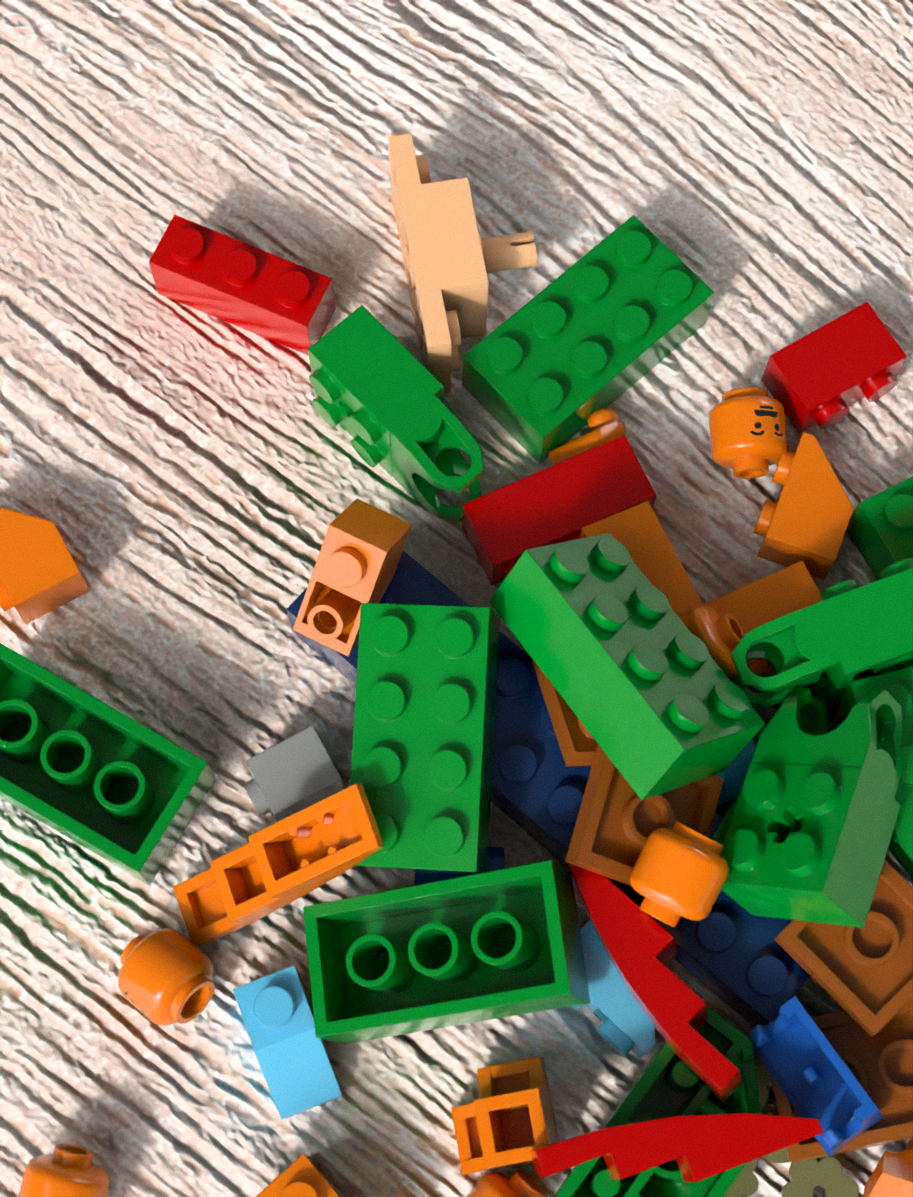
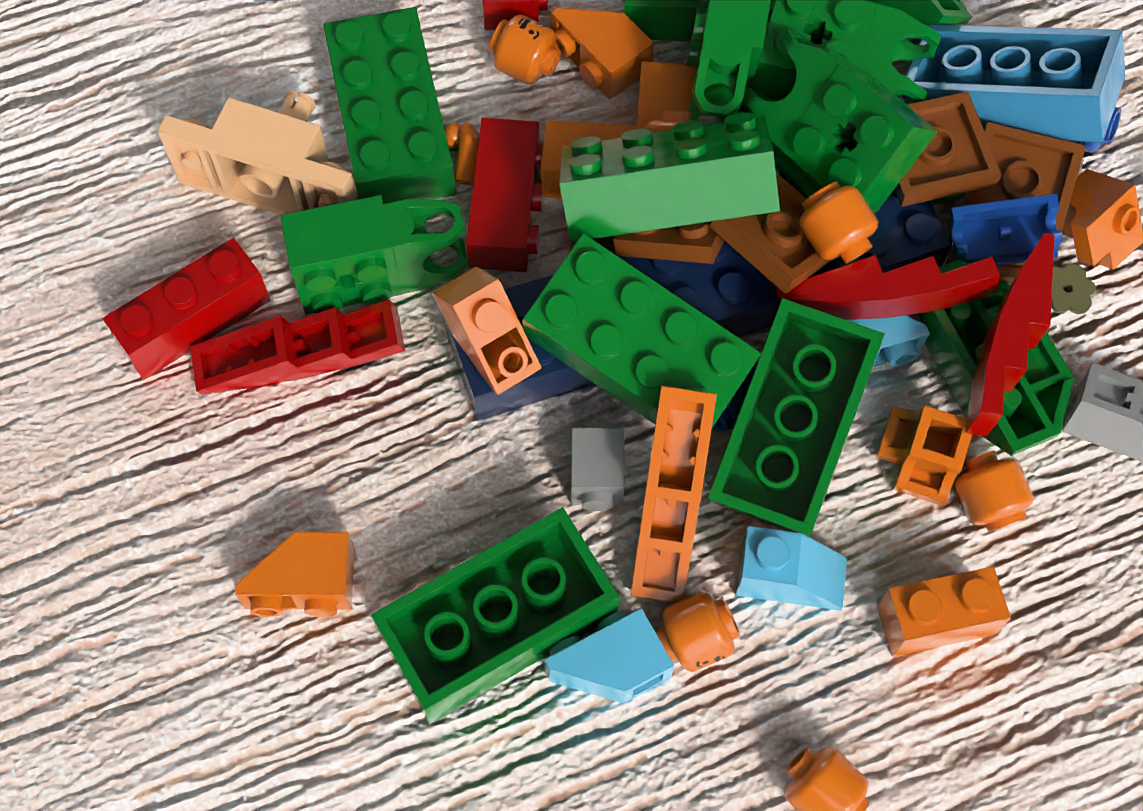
camera: 60 degrees left, 5 degrees down
none -> red slope [190,299,405,395]
none -> medium azure slope [544,608,674,704]

